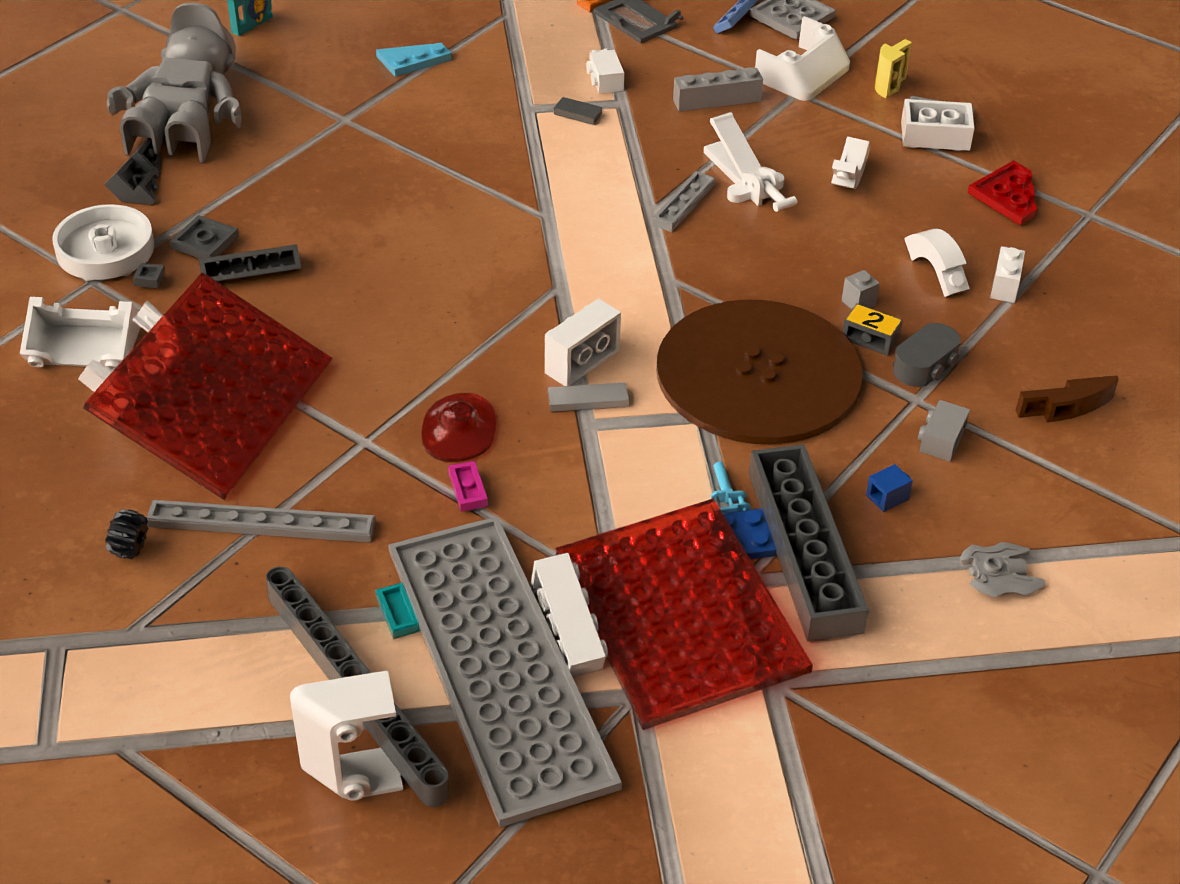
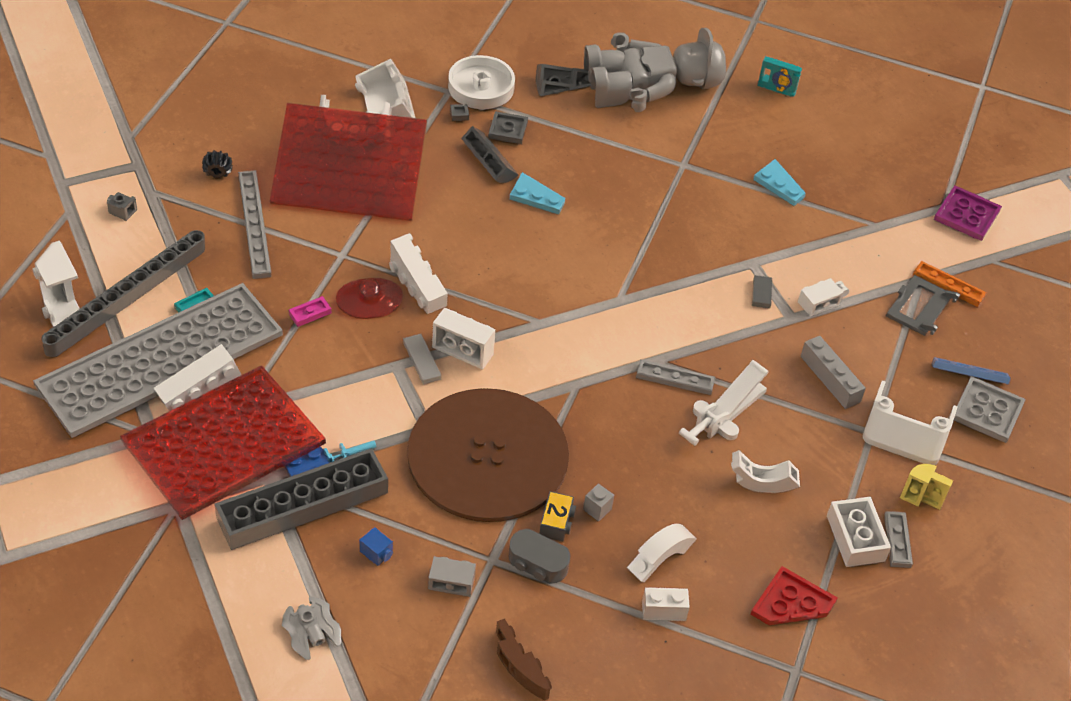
camera: 70 degrees right, 5 degrees up
none -> dark grey brick [107,192,137,221]
none -> white wedge [389,233,448,314]
none -> medium azure wing [510,172,565,214]

